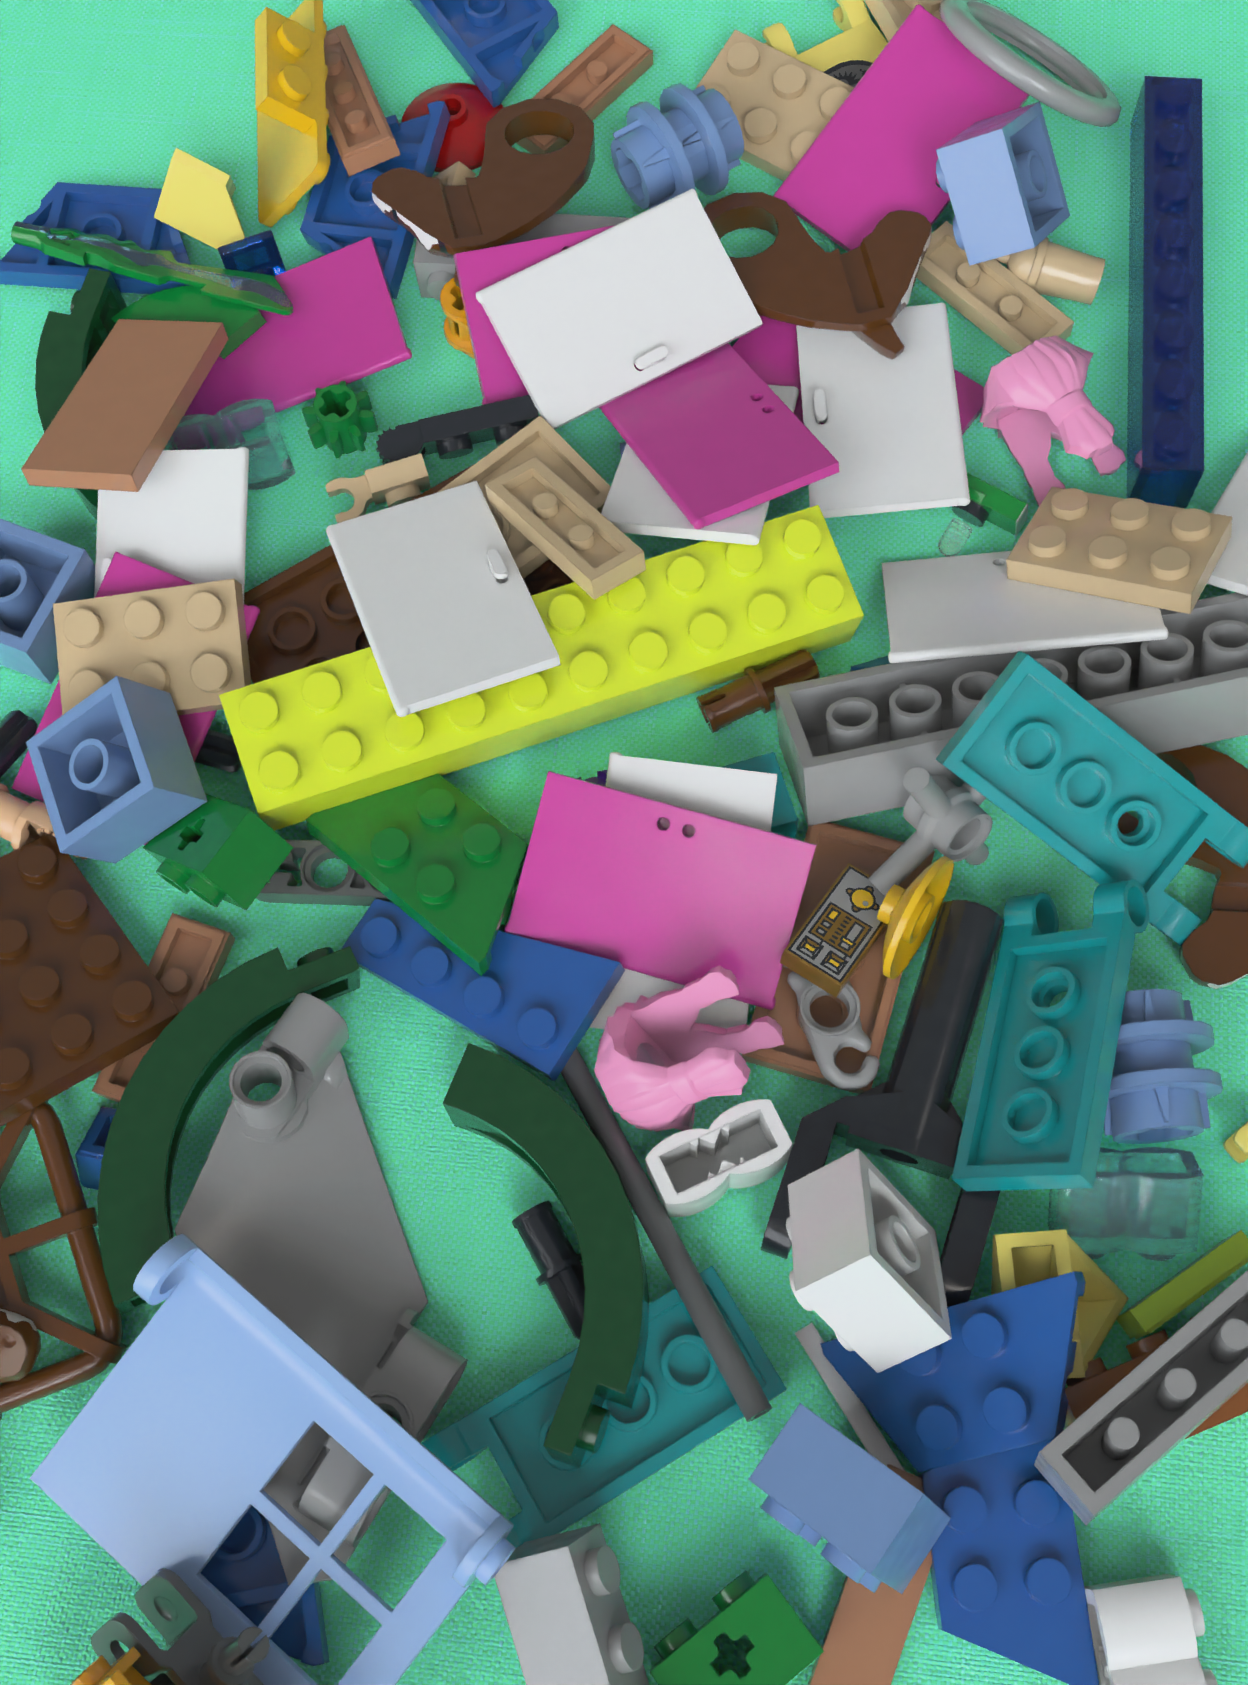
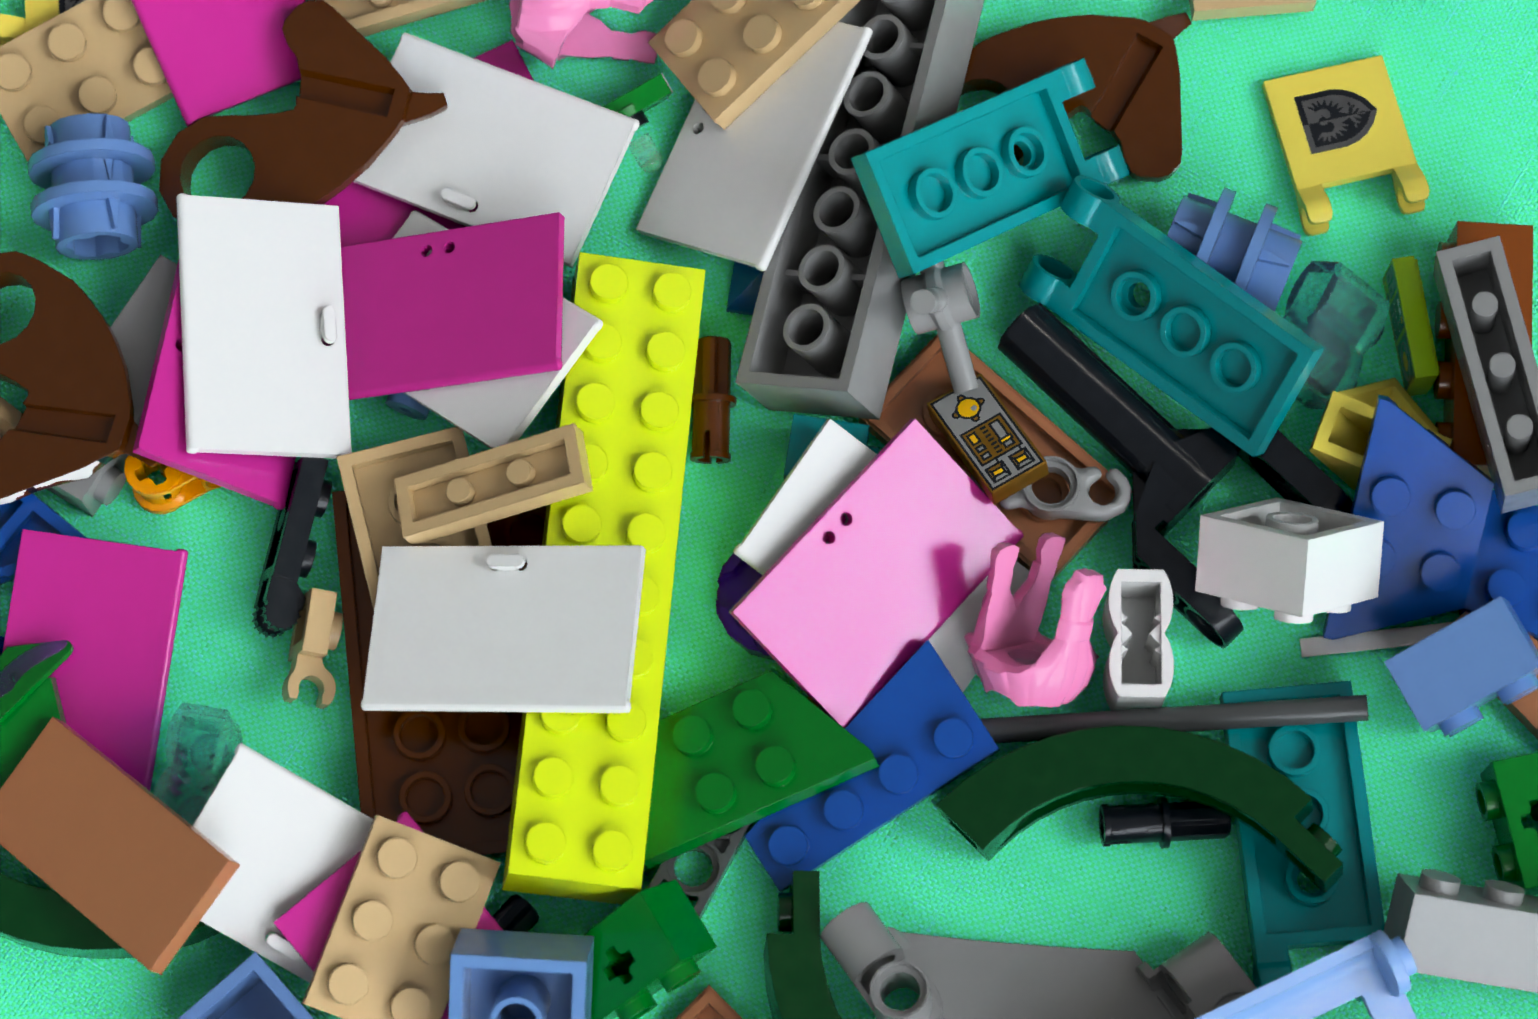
camera: 70 degrees left, 5 degrees up
green gear [302,381,378,458] -> none
yellow dish [877,856,954,979] -> none

